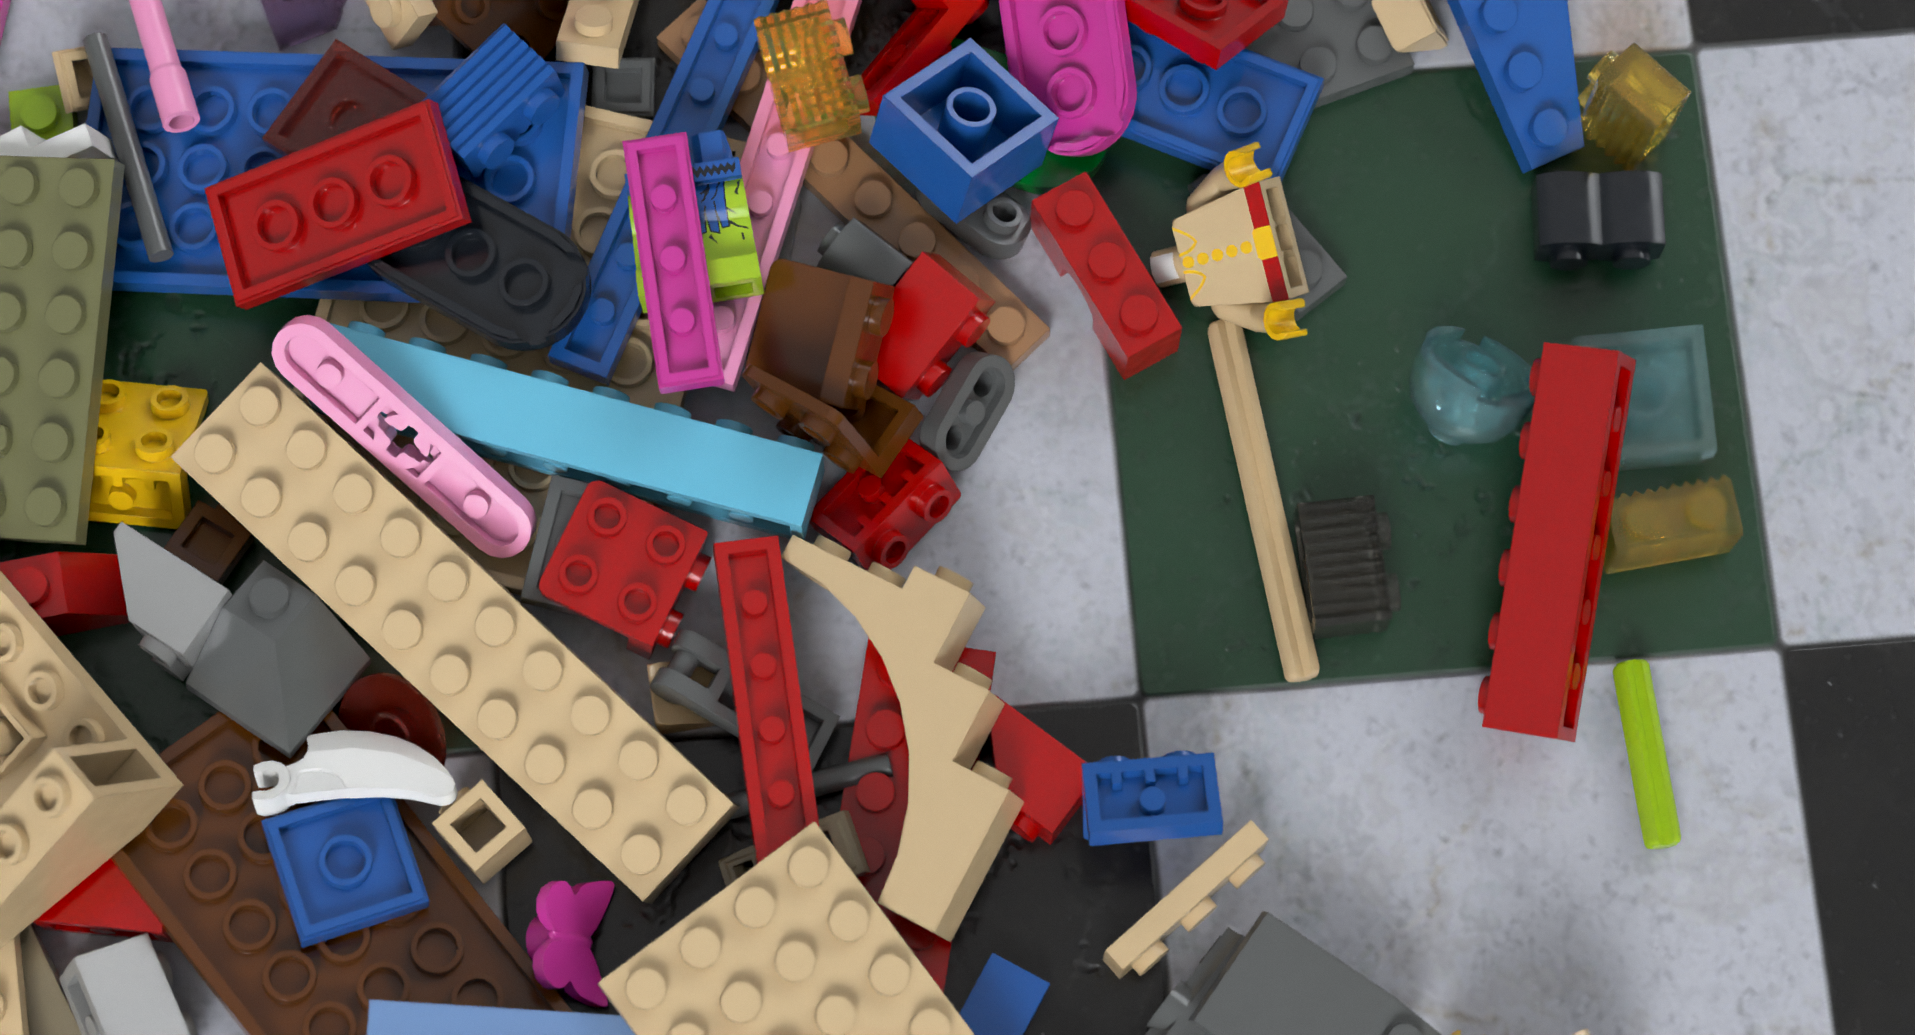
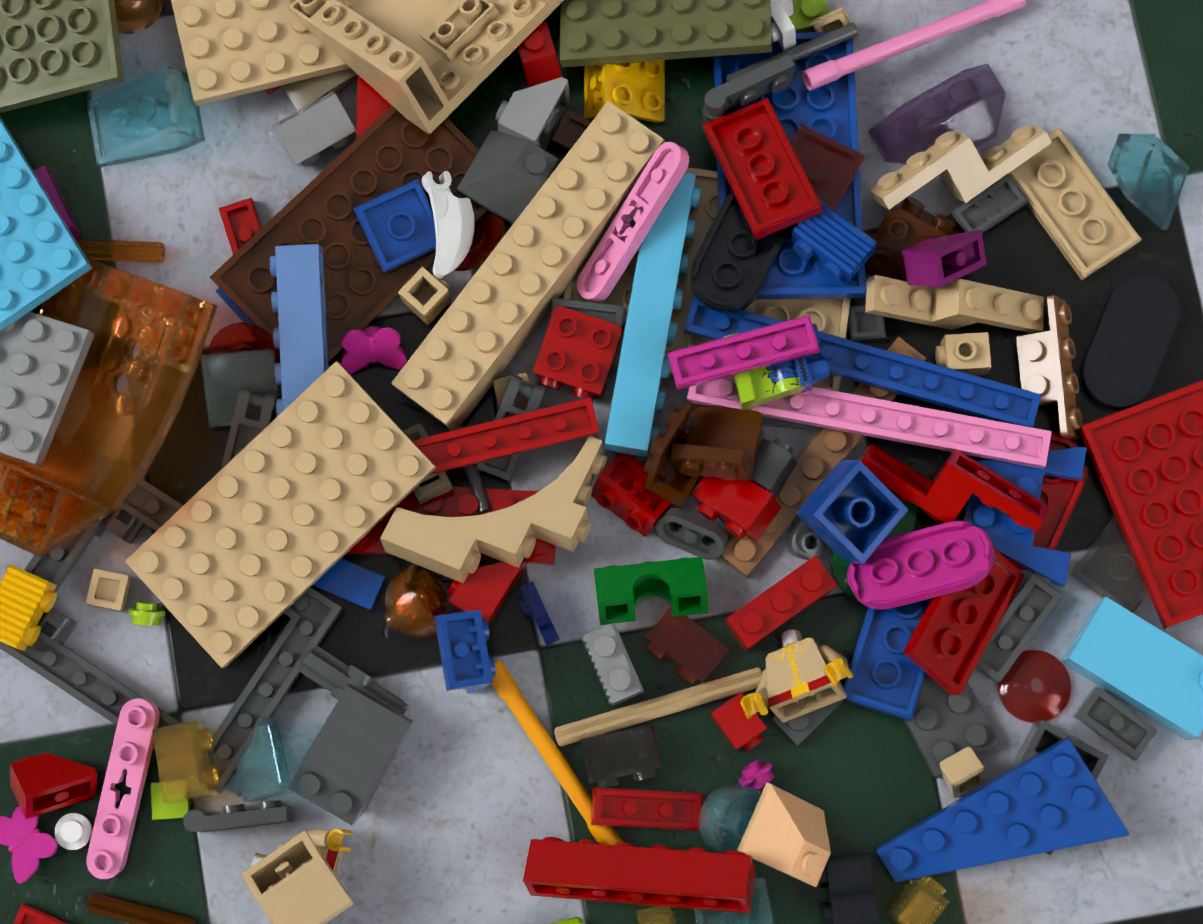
camera: 90 degrees right, 5 degrees up
clear yellow brick [753,0,870,153] -> none
tan plate [1103,820,1269,979] -> none
none -> clear orange cylinder [385,564,453,639]
none -> light orange piece [491,660,624,845]
none -> clear blue plate [517,581,560,646]
none -> light grey brick [582,623,643,706]
none -> red tile [591,787,703,831]
none -> green arch [594,557,709,625]
none -> clear red bracket [645,607,729,685]
none -> dark grey plate [703,54,795,122]
none -> red brick [710,692,767,752]
none -> light nougat slope [737,782,831,887]
none -> dark pink plate [738,759,775,793]

